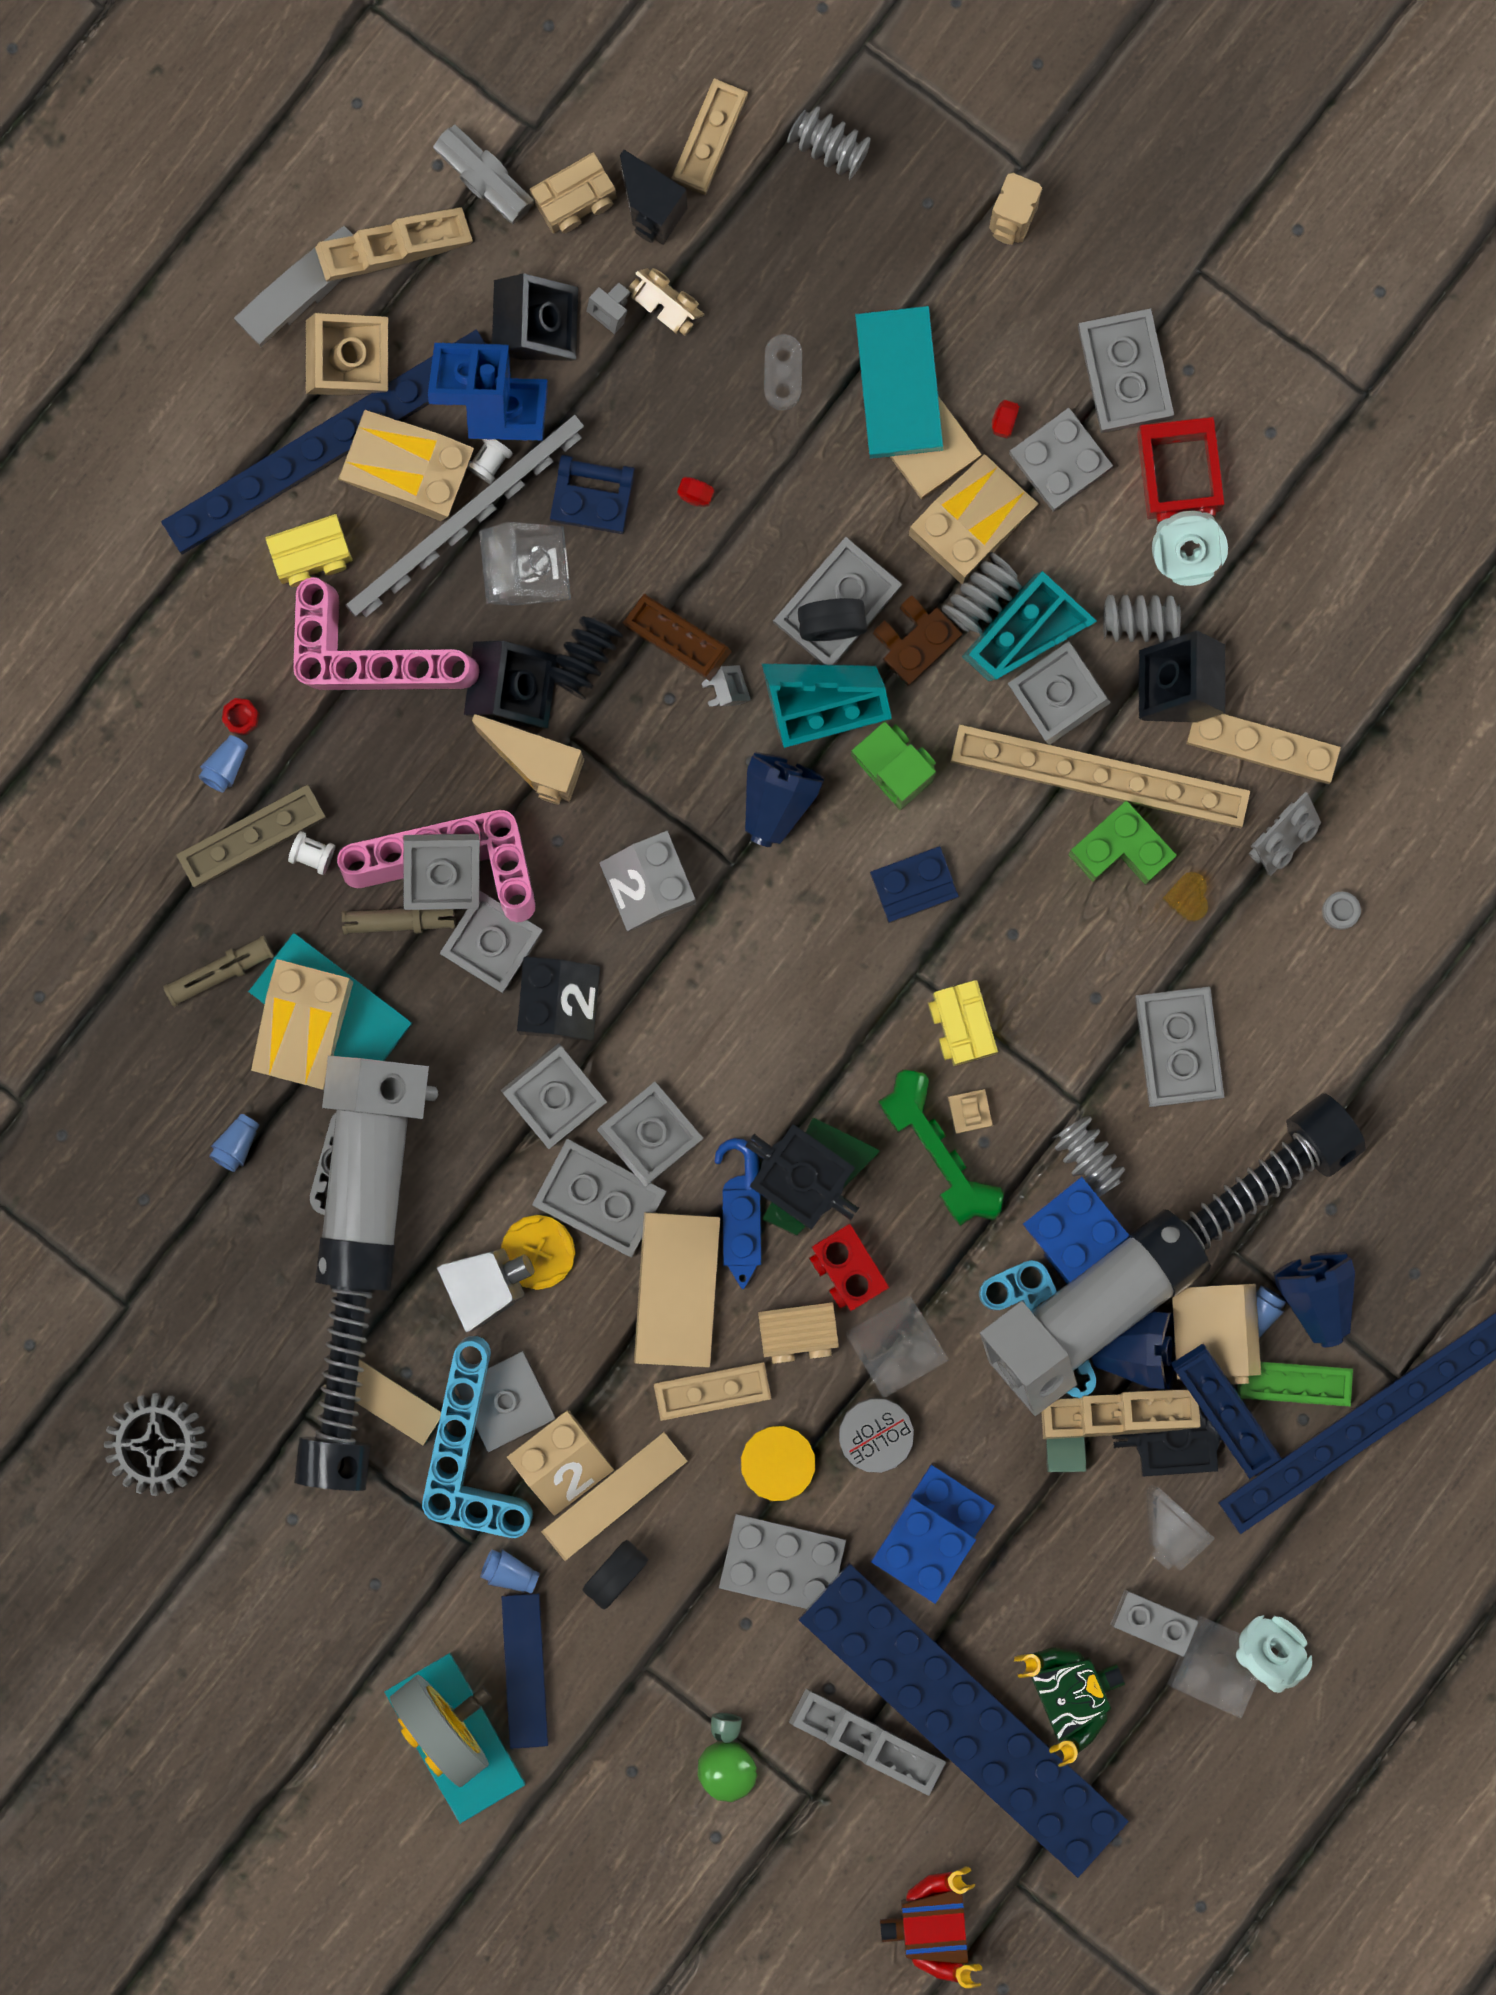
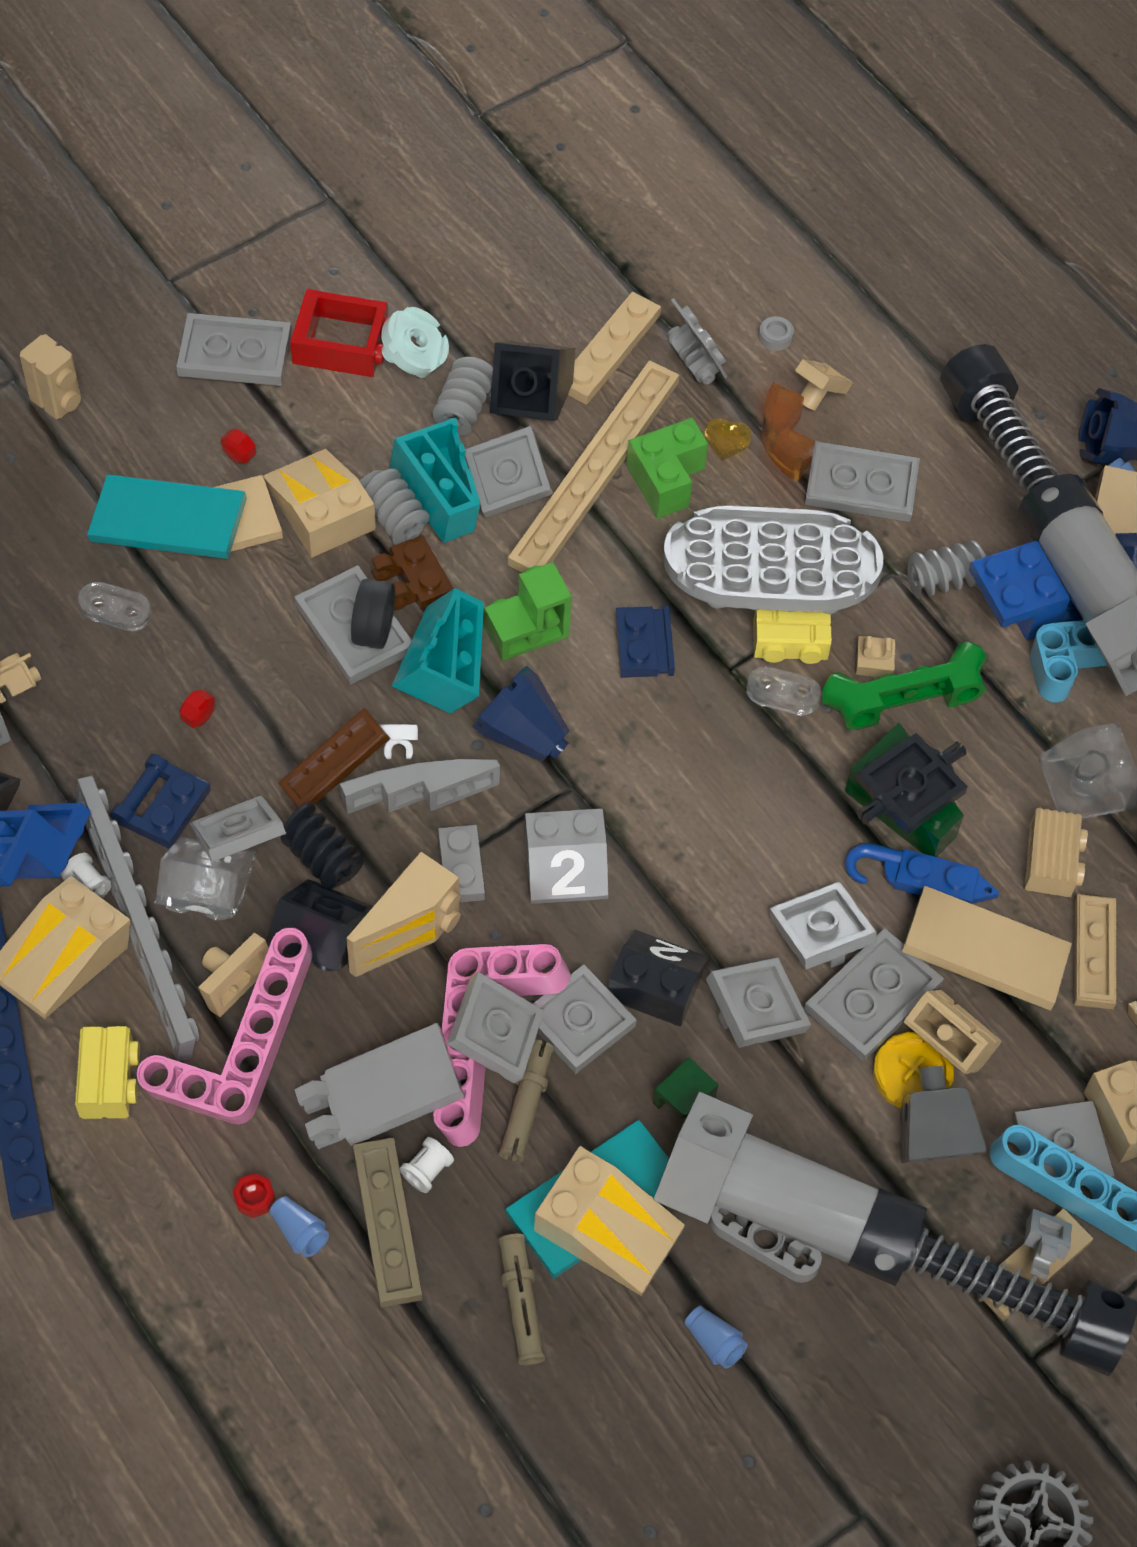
camera: 80 degrees left, 25 degrees down
red brick [809,1224,889,1312] -> none
light grey plate [1009,408,1113,512] -> none
none -> light grey plate [190,796,286,862]
none -> tan tile [198,933,269,1017]
none -> light grey tile [294,1023,465,1149]
none -> light grey slope [340,759,500,814]
none -> light grey plate [438,825,485,903]
none -> dark green panel [653,1057,719,1118]
none -> light grey plate [663,506,883,614]
none -> clear plate [746,666,821,715]
none -> clear orange brick [761,382,815,482]
none -> tan tile [795,359,853,411]
none -> tan brick [904,990,1002,1074]
none -> light grey plate [1024,1209,1072,1279]

